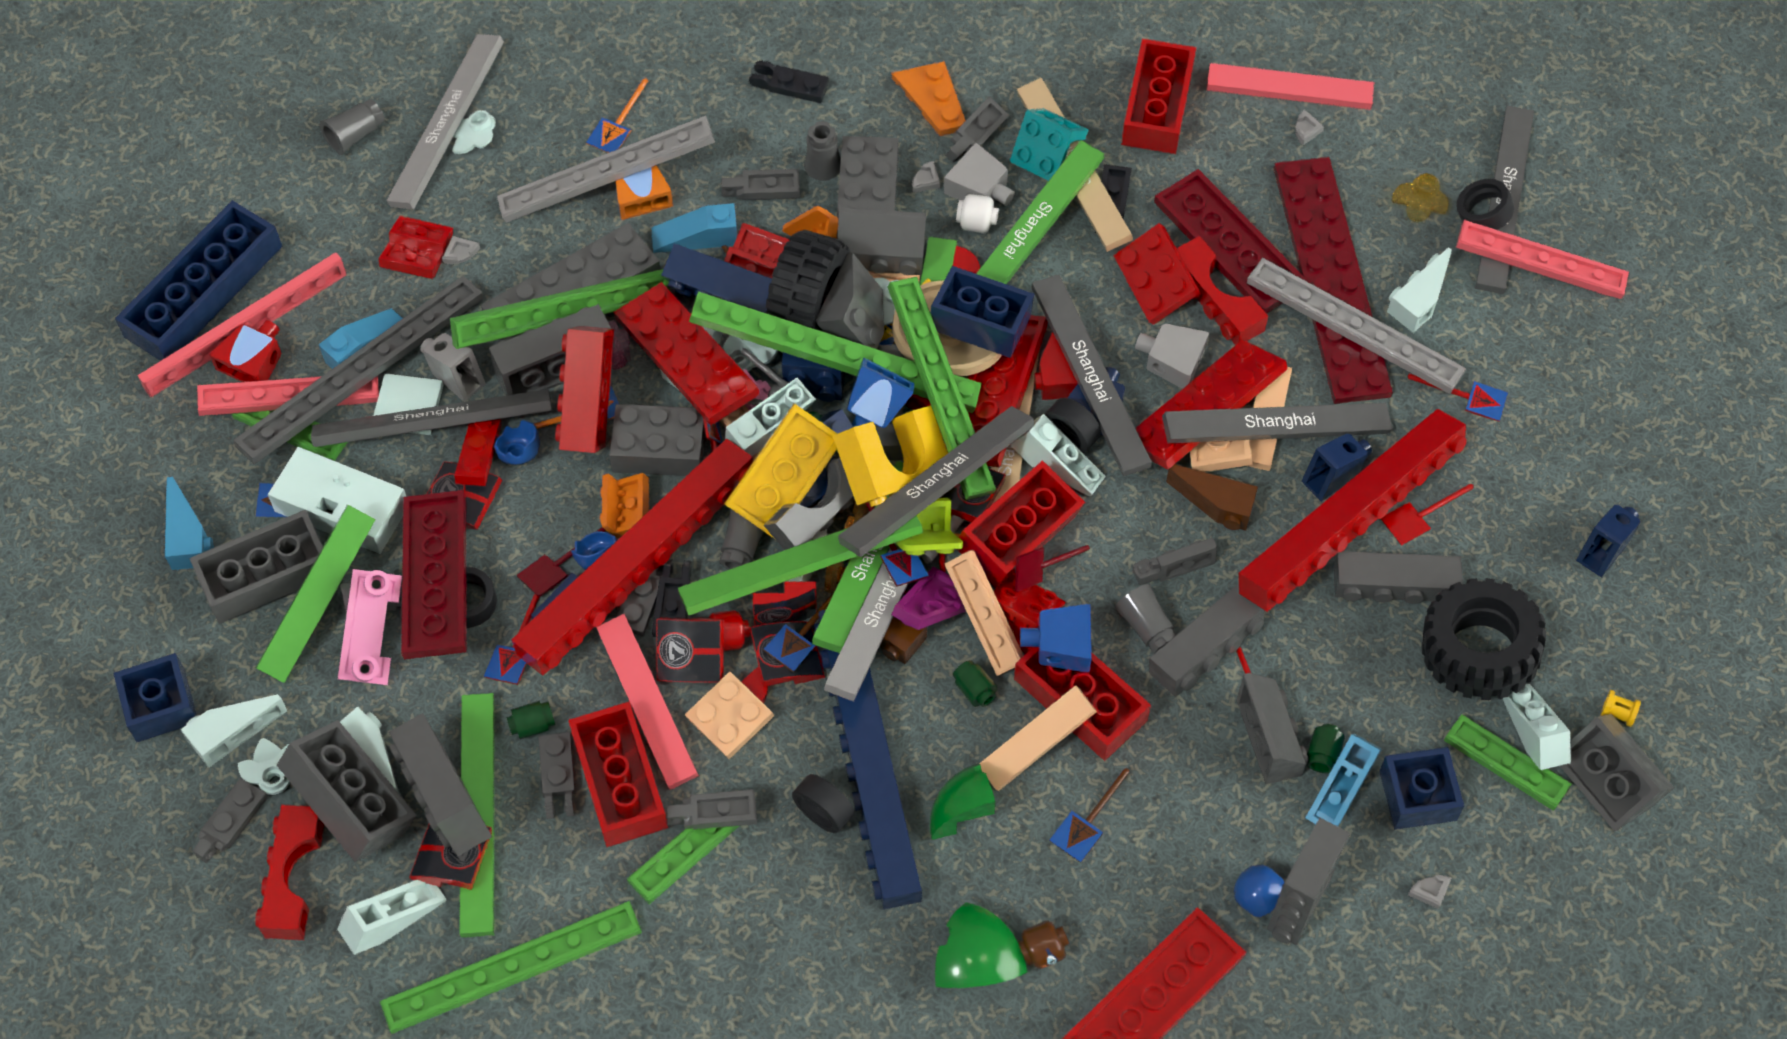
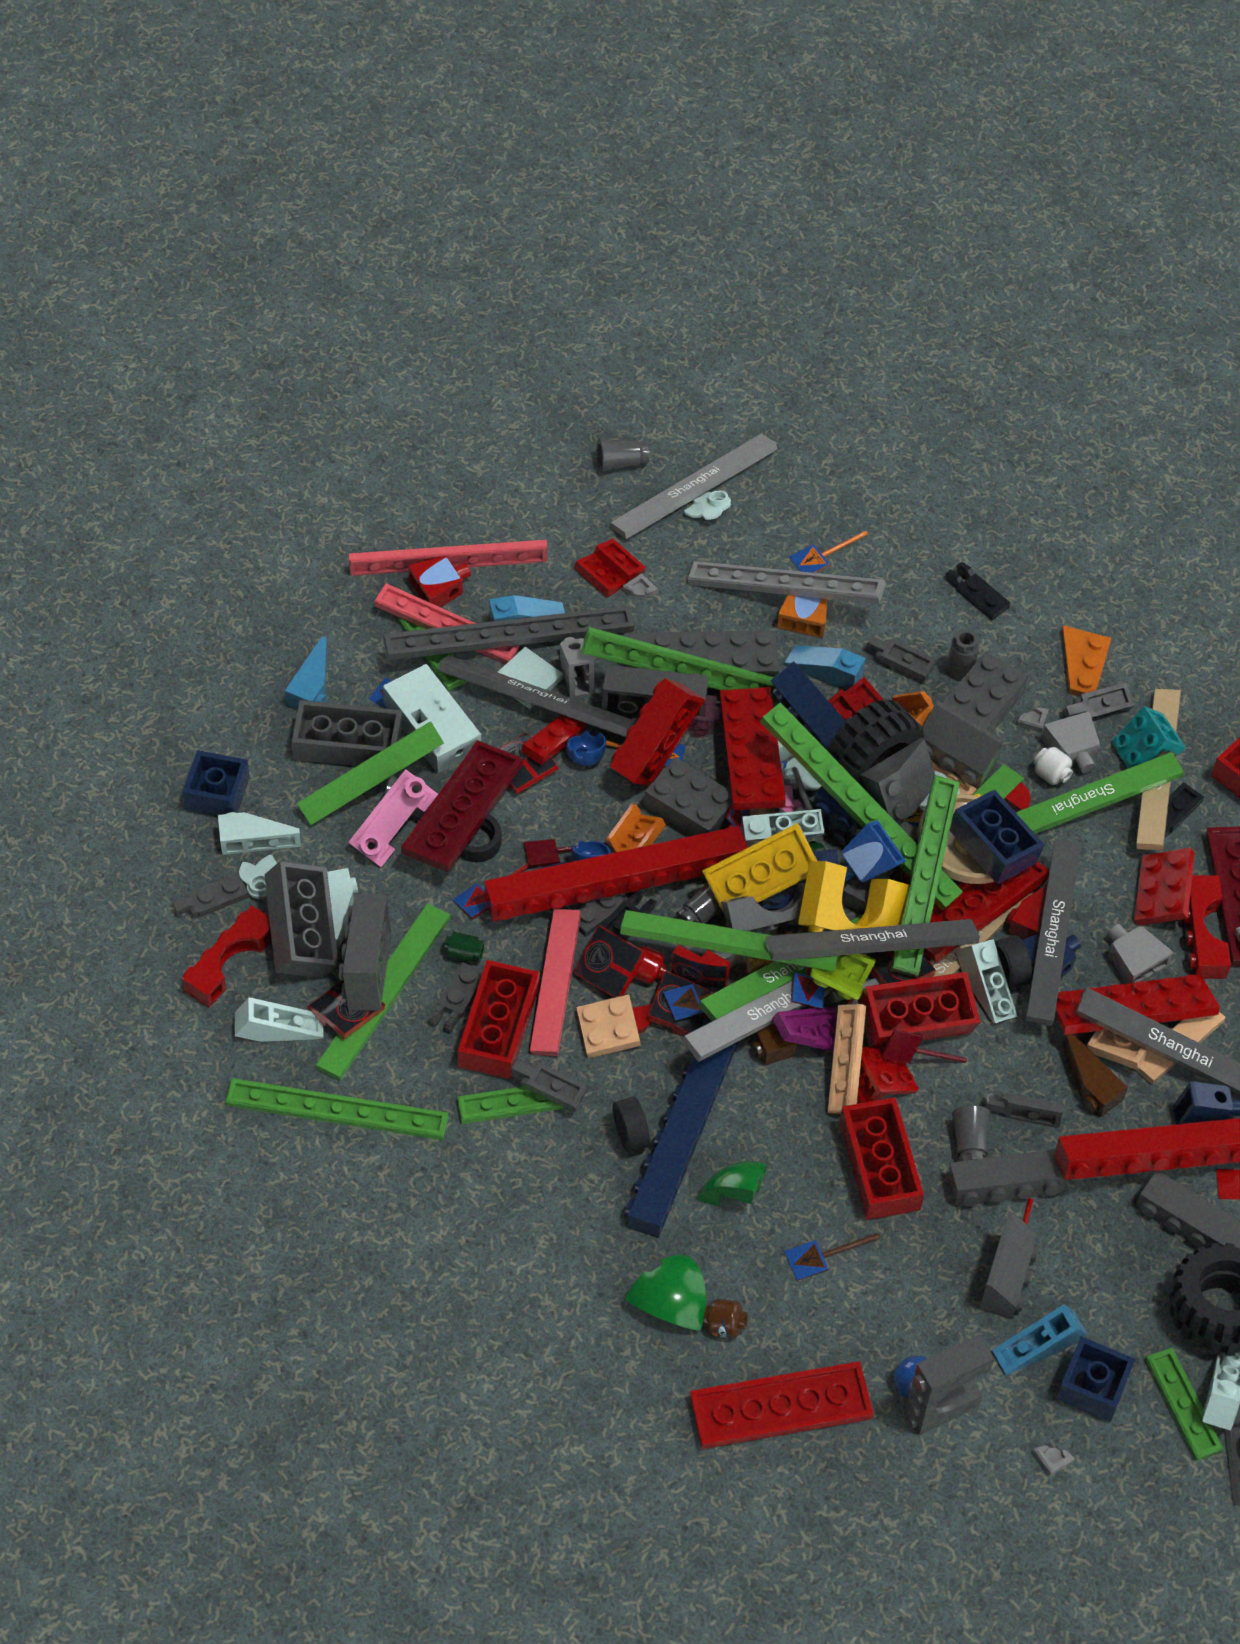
camera: 30 degrees right, 5 degrees down
dark blue brick [115,200,283,361] -> none
dark green brick [953,660,998,707] -> none
light nougat tile [979,685,1097,791] -> none
blue torso [1020,604,1092,672] -> none
dark green brick [1307,724,1345,774] -> none

